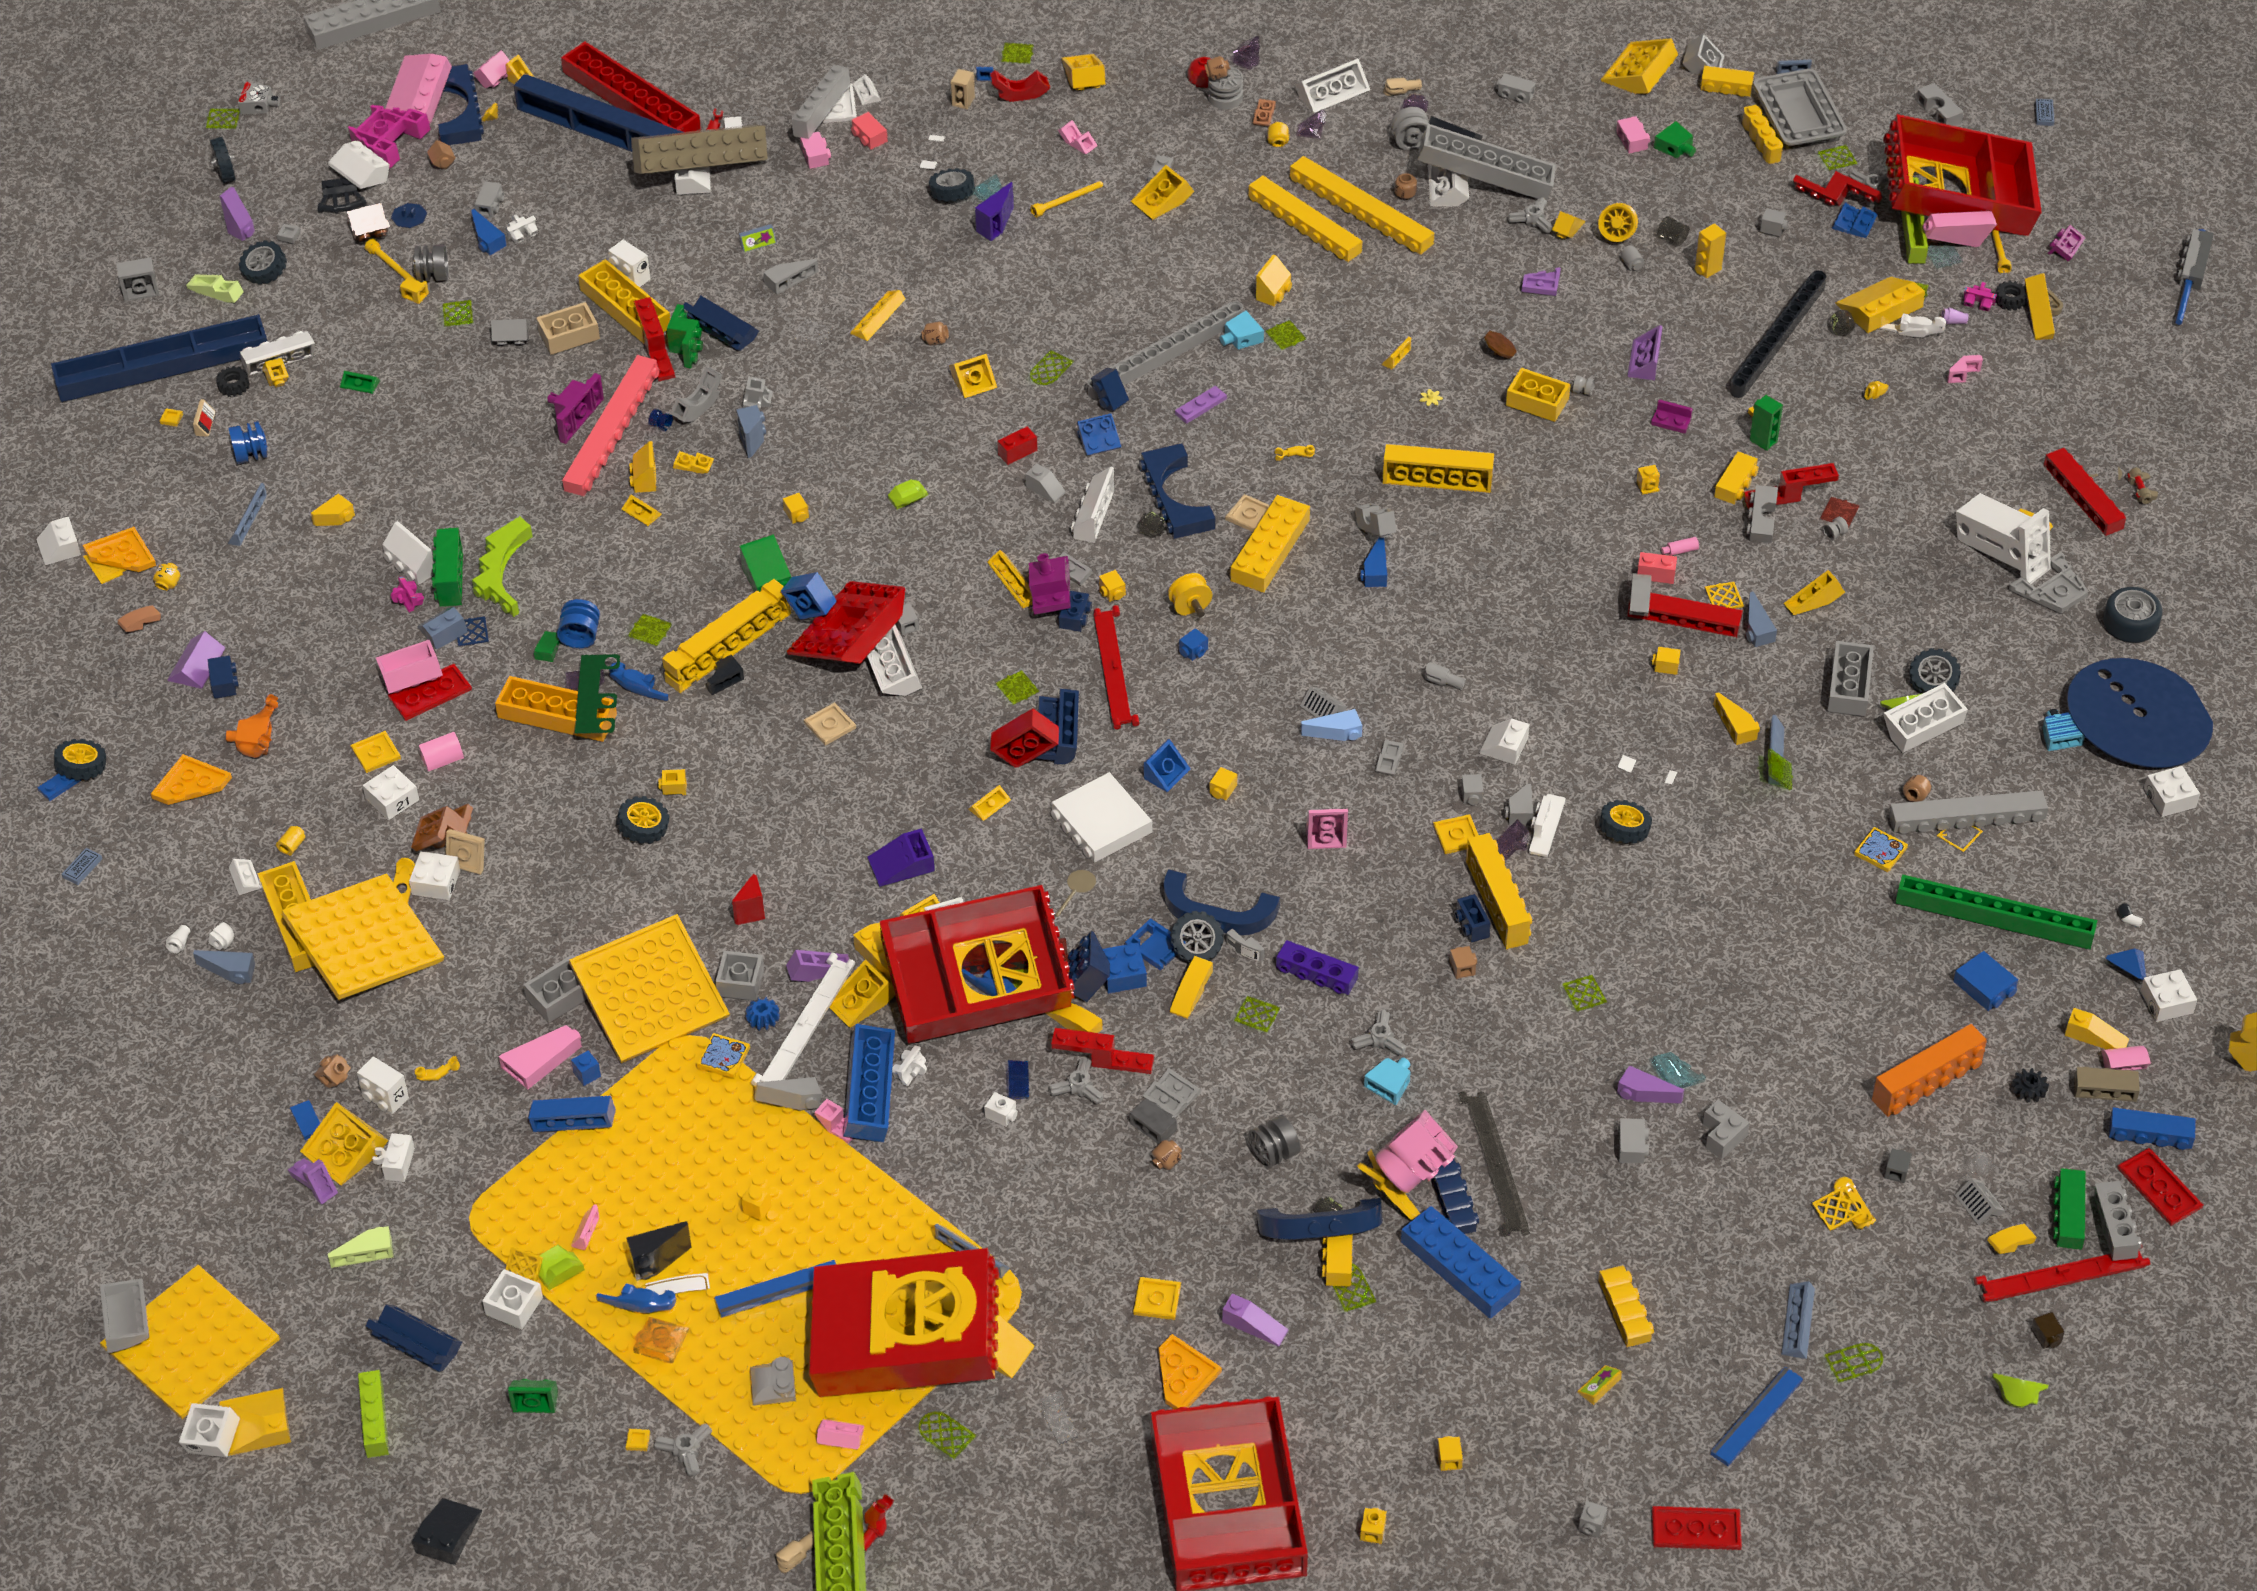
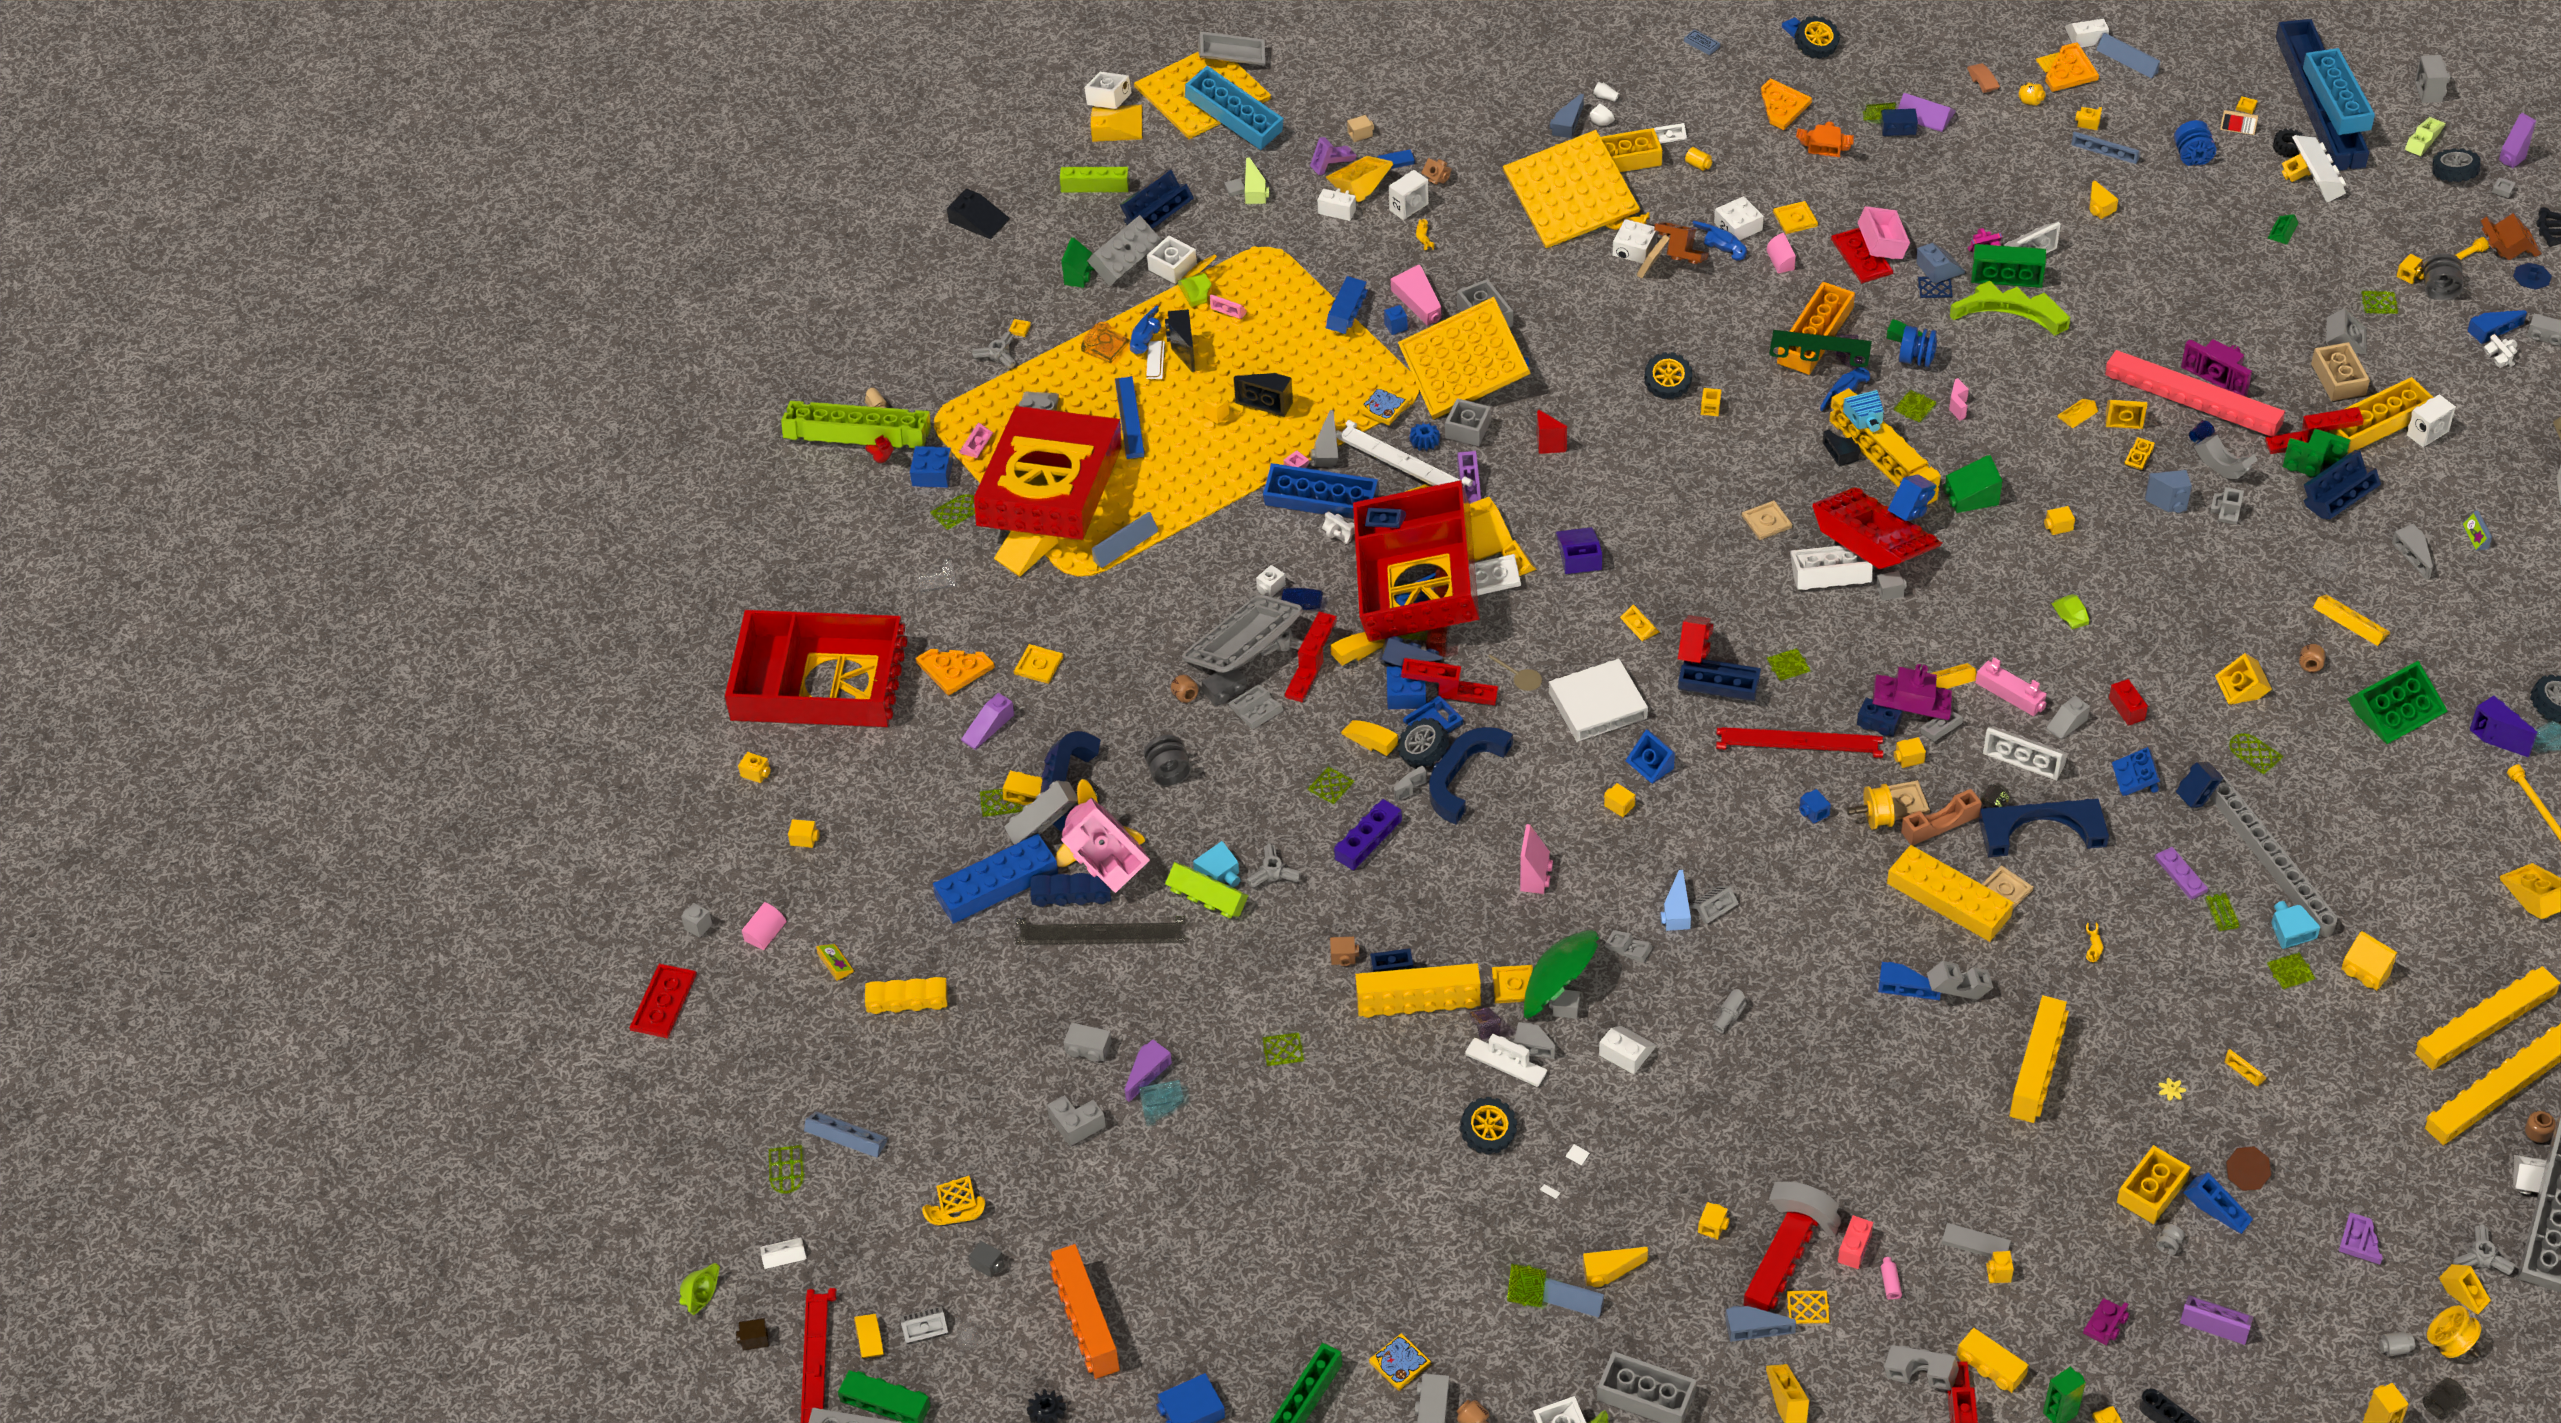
camera: 105 degrees right, 0 degrees up
blue tile [1711,1367,1803,1466] -> none
none -> bright pink brick [742,902,787,950]
none -> white slope [760,1237,806,1269]
none -> blue brick [910,446,953,488]
none -> light grey brick [1004,780,1078,845]
none -> light grey brick [1087,215,1162,286]
none -> lime brick [1165,862,1249,918]
none -> light grey wedge [1182,595,1303,672]
none -> dark azure brick [1185,66,1284,150]
none -> light grey tile [1224,178,1245,197]
none -> black slope [1234,373,1293,417]
none -> tan brick [1347,115,1374,142]
none -> dark blue slope [1365,508,1406,528]
none -> red bracket [1401,658,1498,706]
none -> green brick [1524,930,1600,1019]
none -> blue animal [1693,221,1747,261]
none -> medium azure torso [1843,390,1884,432]
none -> clear neon green piece [1863,102,1896,121]
none -> tan tile [1888,780,1930,820]
none -> nougat arch [1901,789,1982,846]
none -> light grey tile [1942,1223,2011,1258]
none -> bright pink slope [1949,378,1969,421]
none -> bright pink brick [1975,658,2047,716]
none -> yellow brick [2075,107,2102,130]
none -> sand blue slope [2097,33,2160,78]
none -> blue slope [2183,1172,2253,1234]
none -> clear neon green tile [2205,893,2239,932]
none -> dark azure brick [2303,48,2375,135]
none -> green slope [2347,660,2448,744]

